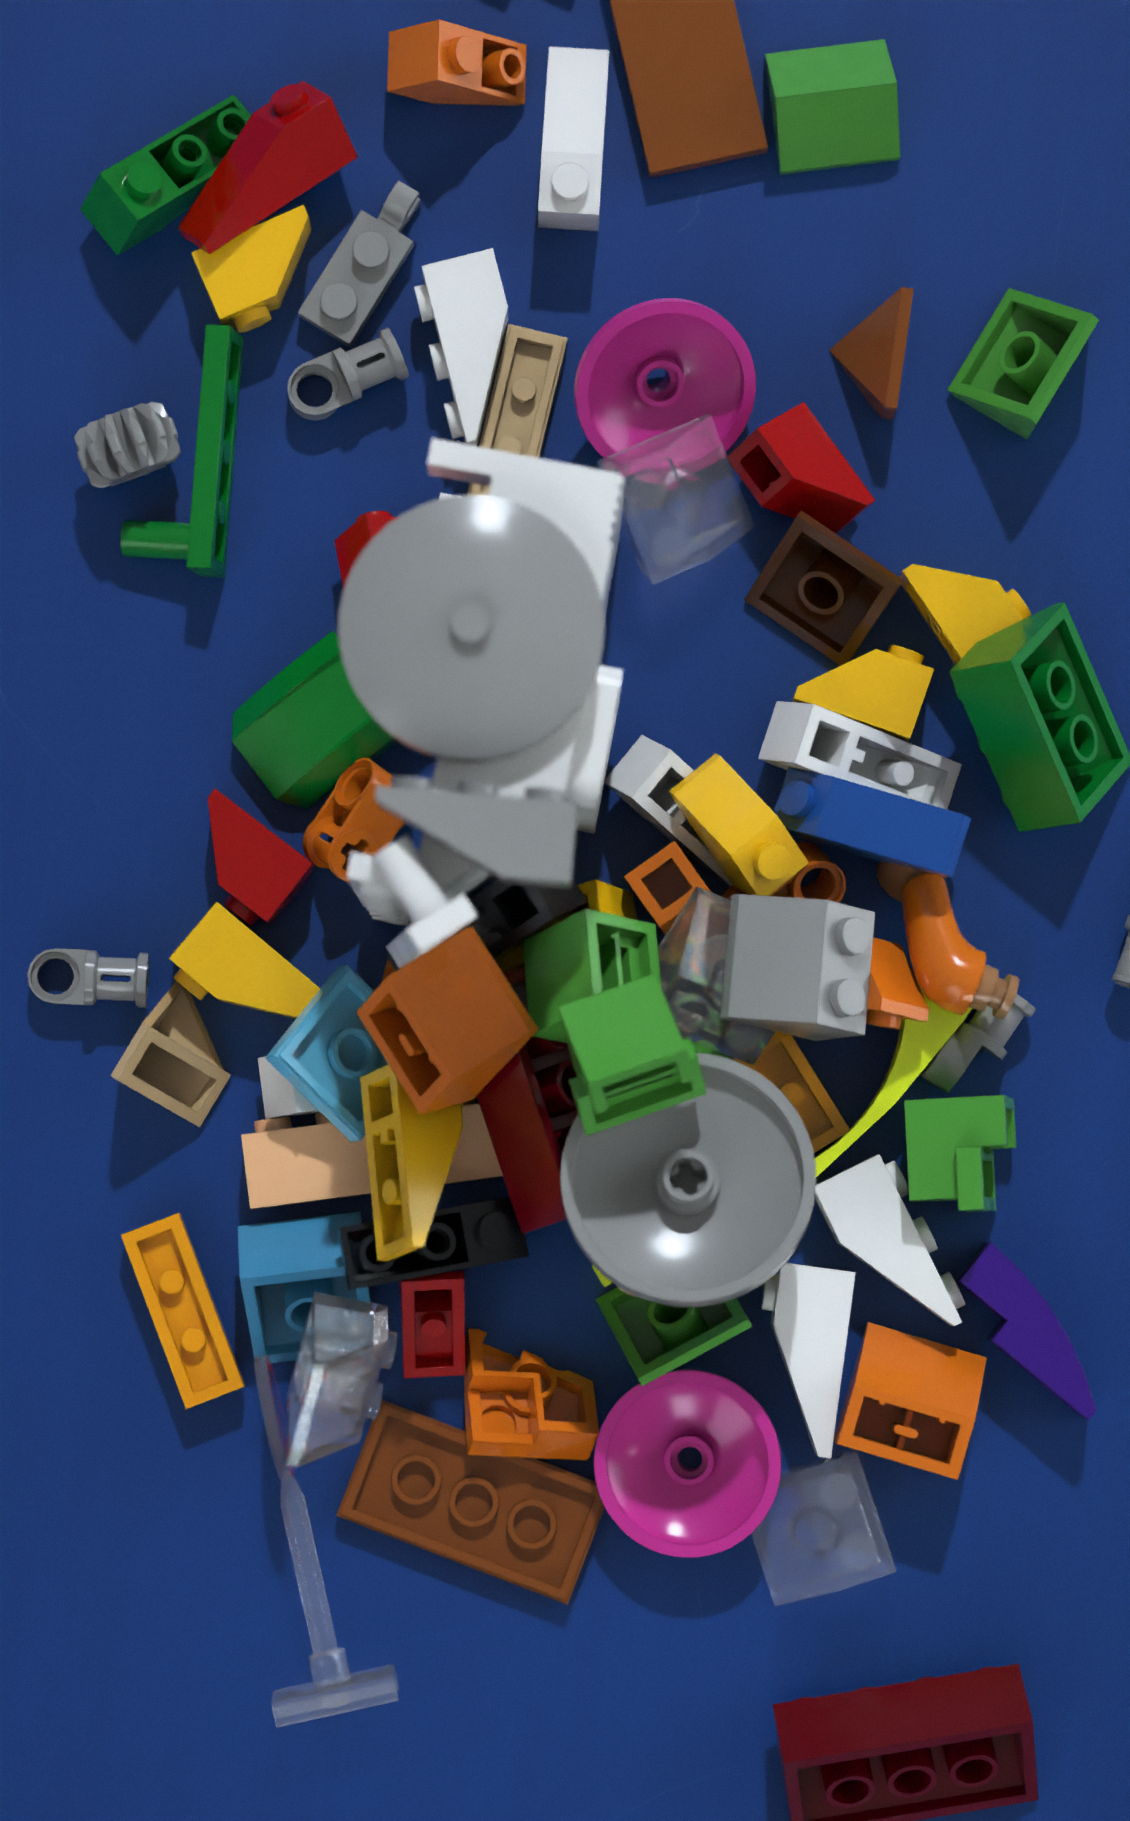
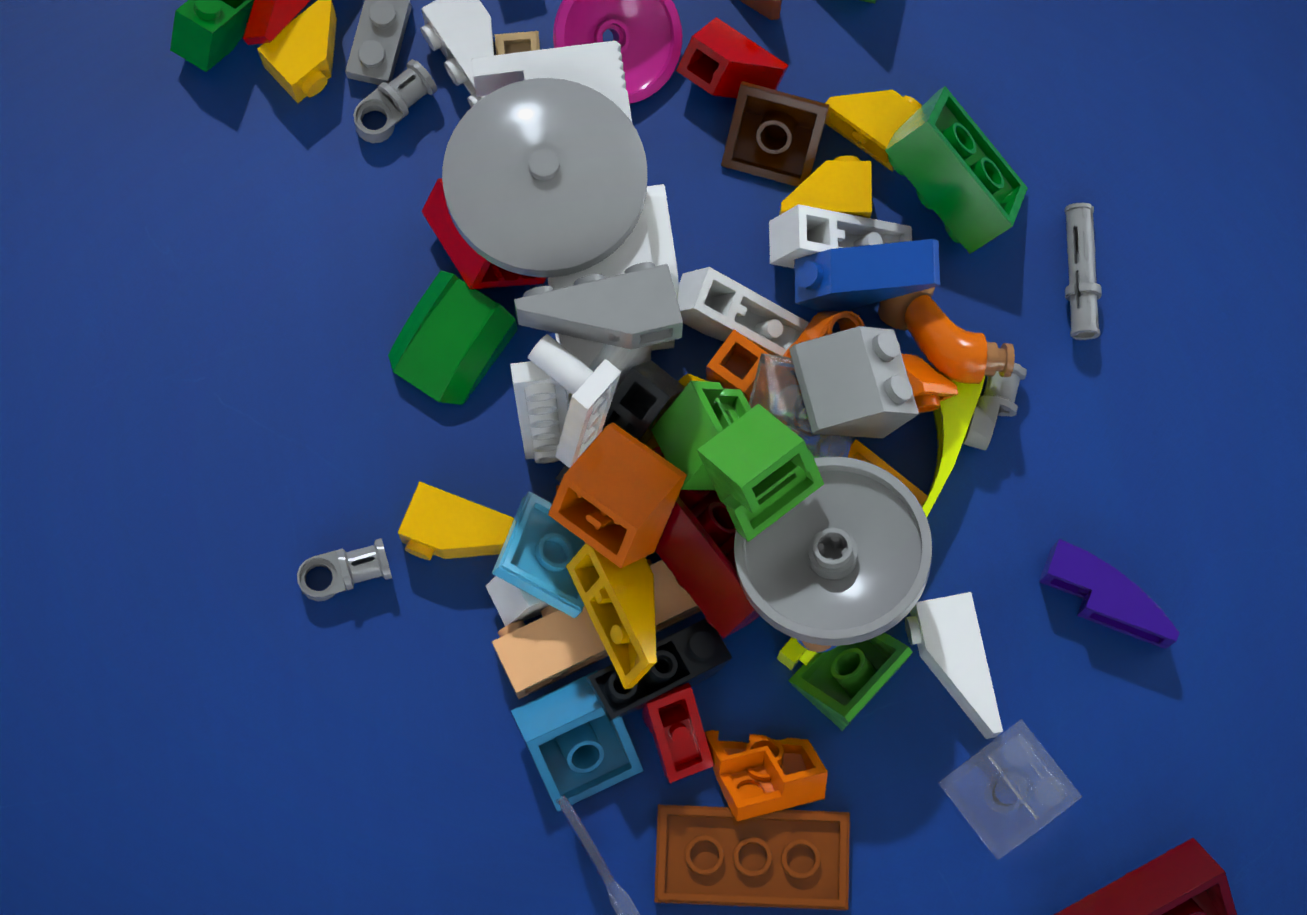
camera: 20 degrees left, 10 degrees down
light grey gear [74,402,181,488] -> none
tan slope [110,981,231,1127] -> none
green piece [120,324,244,578] -> none
light orange plate [121,1213,245,1409] -> none
red slope [207,789,316,926] -> none
clear slope [286,1292,397,1467] -> none
orange piece [302,757,405,882] -> none
dark pink dish [594,1369,782,1558] -> none
clear slope [597,414,755,585] -> none
yellow slope [668,753,809,896] -> none
white slope [815,1154,966,1326] -> none
orange slope [833,1322,987,1480] -> none
bright green plate [904,1095,1017,1212] -> none

